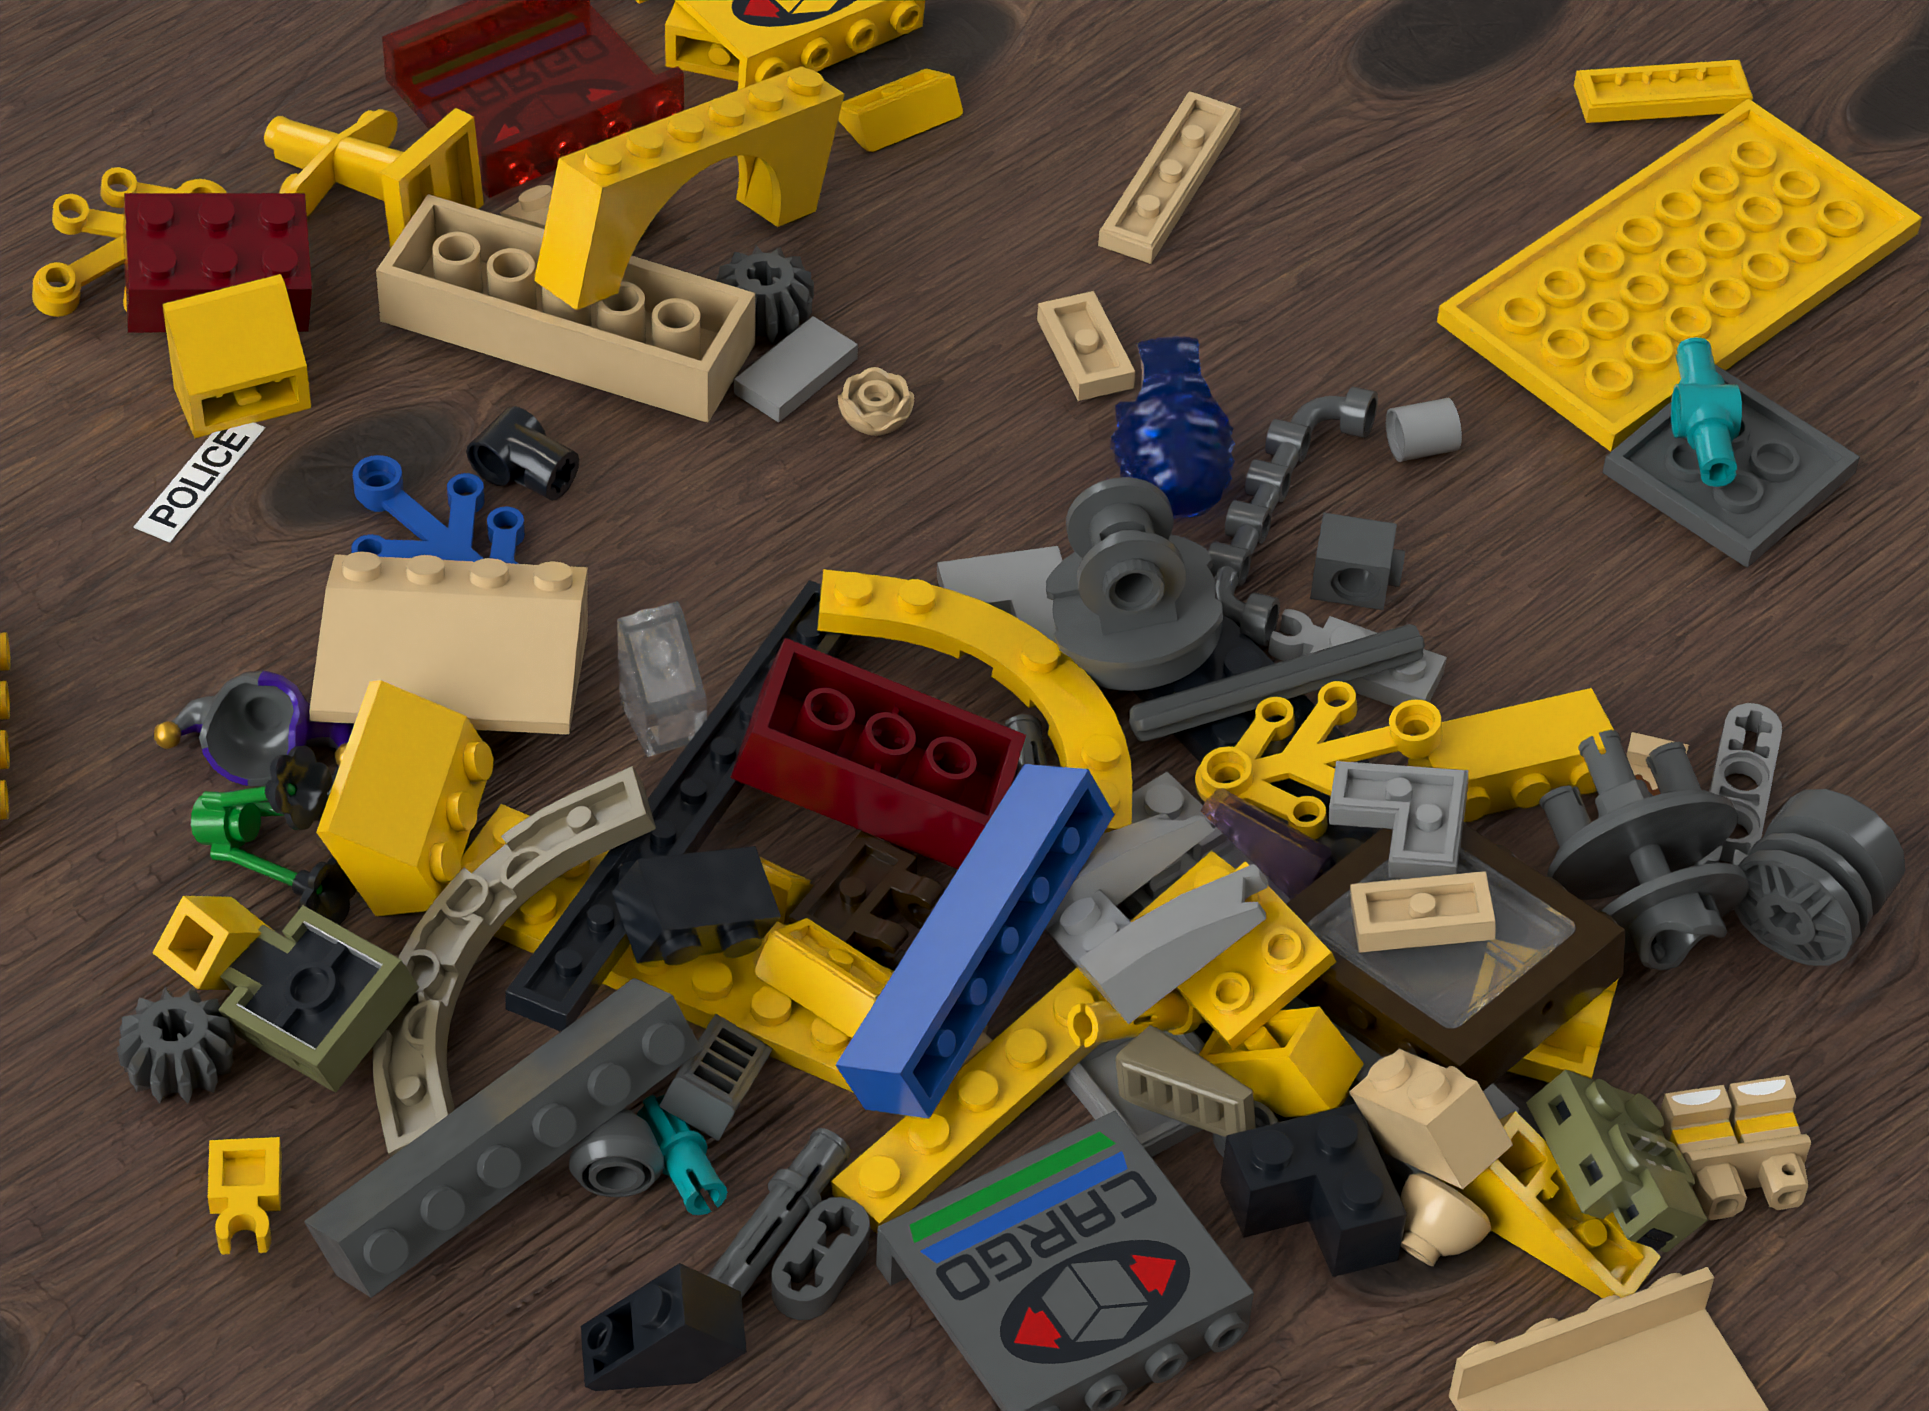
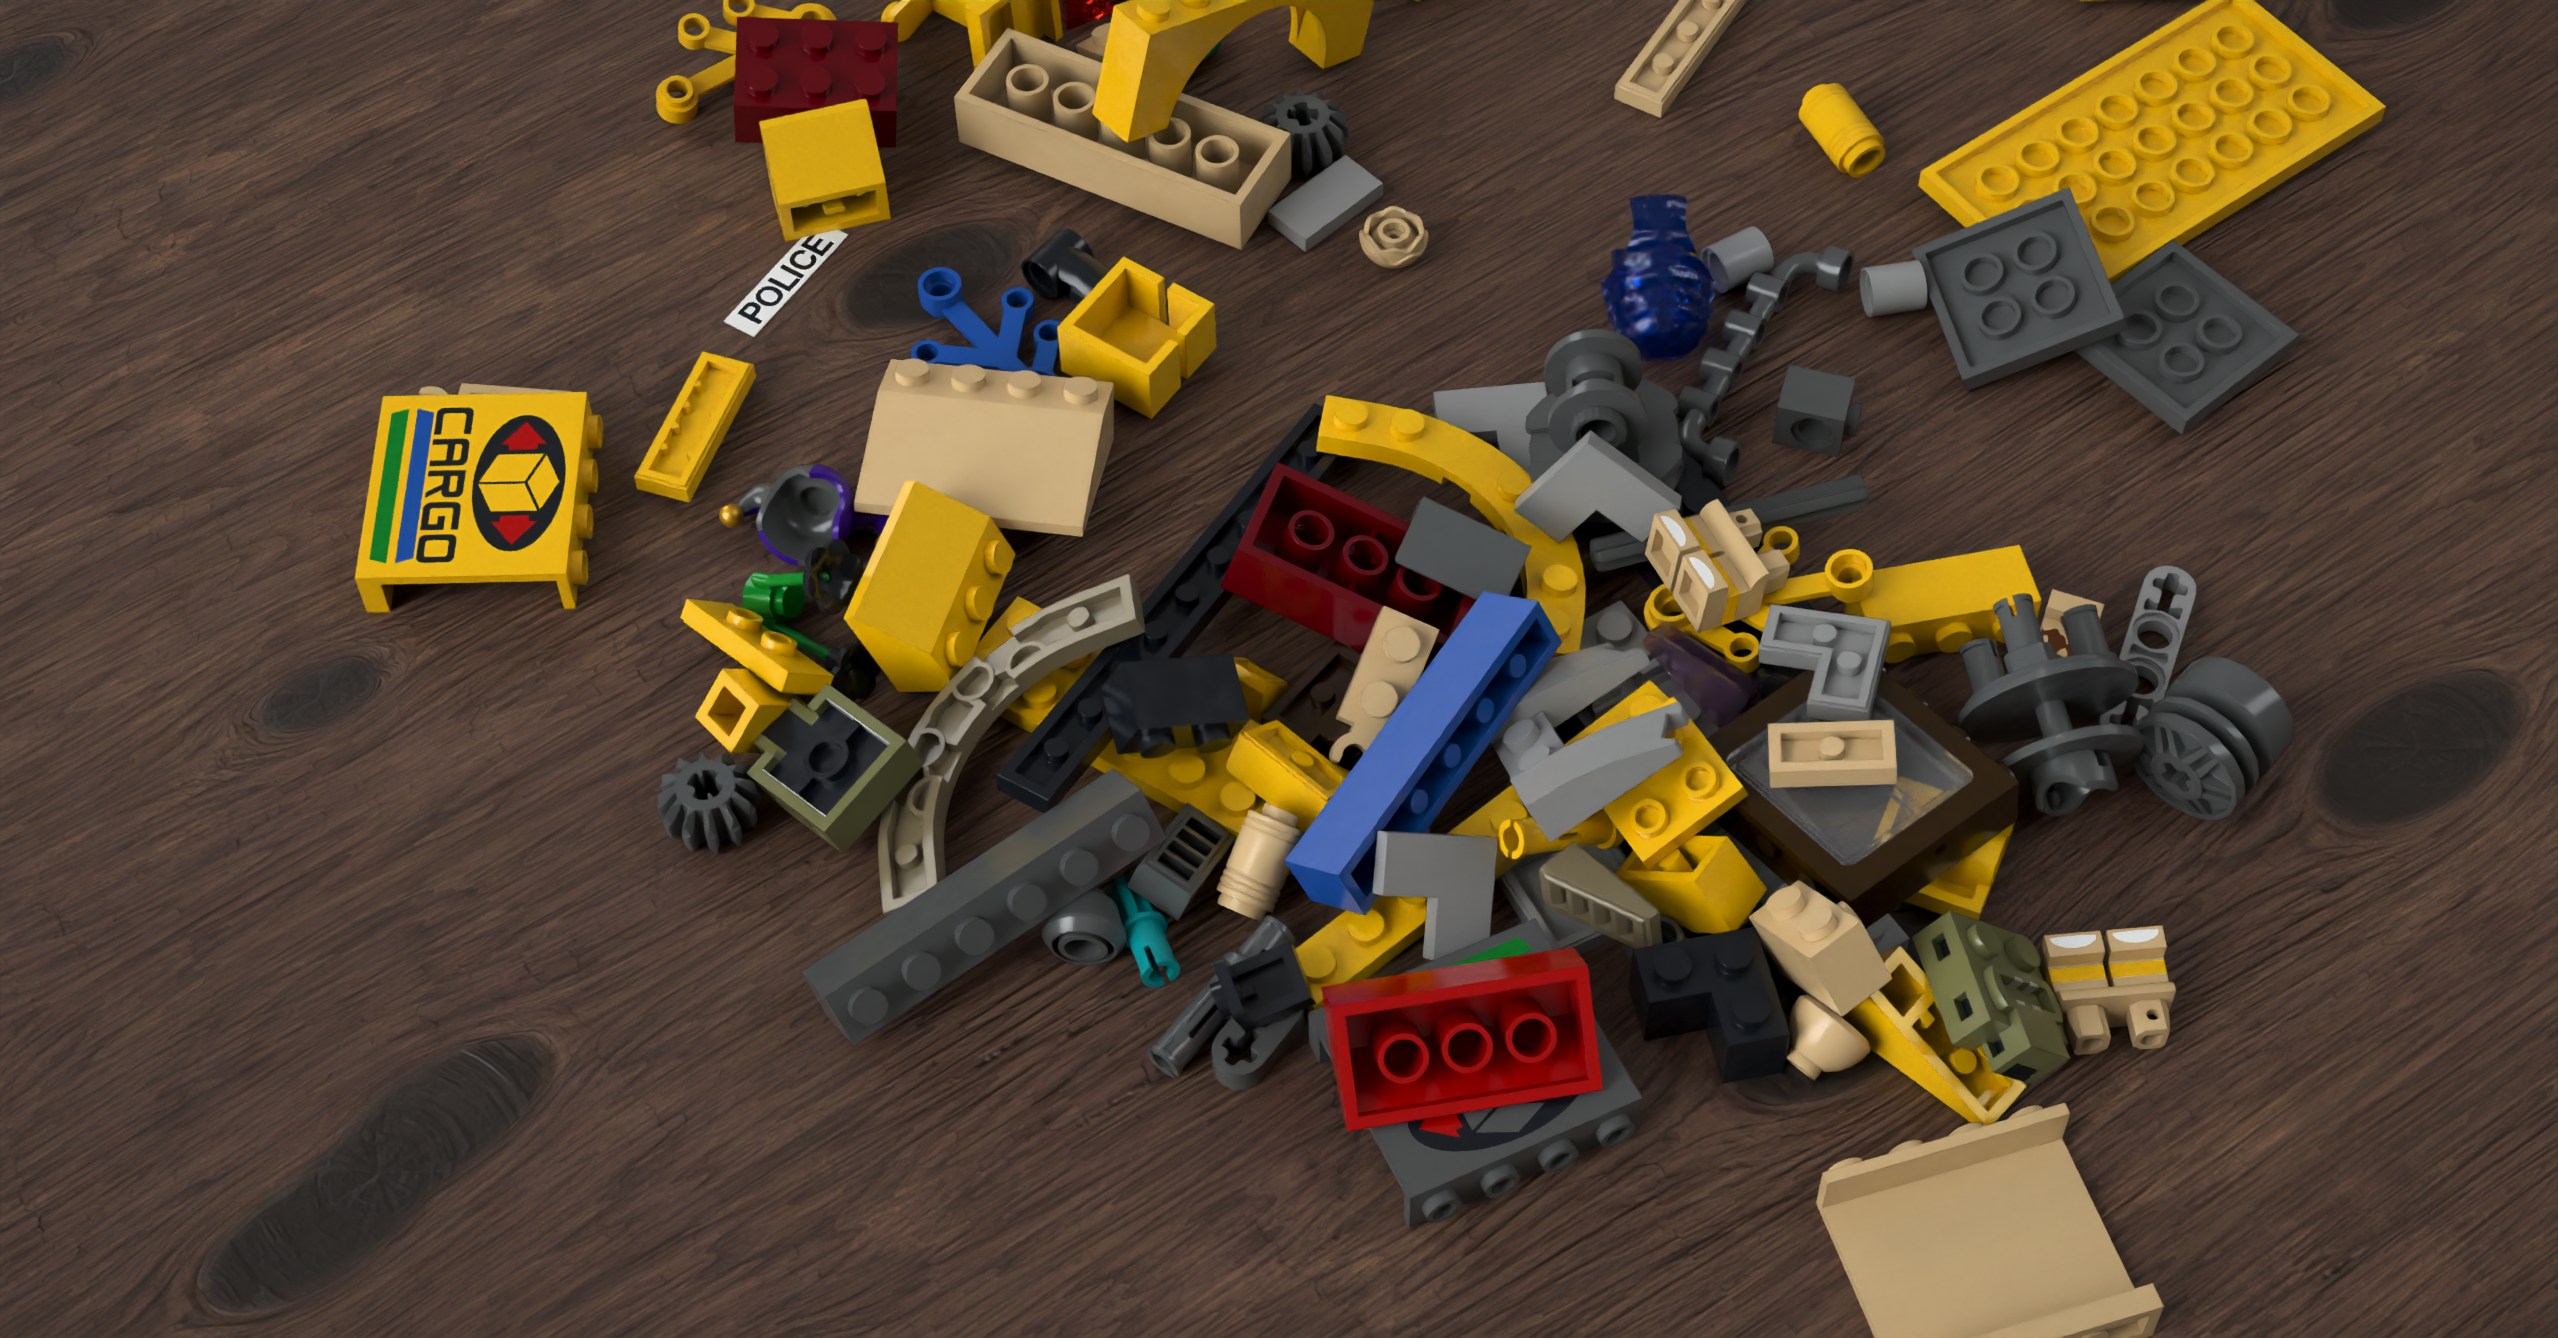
camera: 10 degrees right, 5 degrees up
yellow plate [208,1137,282,1255] -> none
black slope [580,1263,747,1391] -> none
clear slope [617,601,707,757] -> none
tan plate [1037,291,1135,401] -> none
light grey plate [1268,609,1447,707] -> none
teal pin [1671,337,1742,487] -> none
none -> yellow plate [634,351,756,503]
none -> yellow plate [680,599,834,696]
none -> yellow piece [1057,256,1217,419]
none -> black bracket [1210,941,1316,1033]
none -> tan head [1216,802,1305,921]
none -> red slope [1321,947,1603,1131]
none -> tan plate [1329,606,1440,765]
none -> light grey tile [1372,831,1498,960]
none -> dark grey panel [1395,496,1532,601]
none -> light grey tile [1514,430,1682,543]
none -> tan hips [1645,499,1790,633]
none -> light grey beam [1700,226,1774,293]
none -> yellow head [1798,83,1886,178]
none -> dark grey plate [1911,187,2128,391]

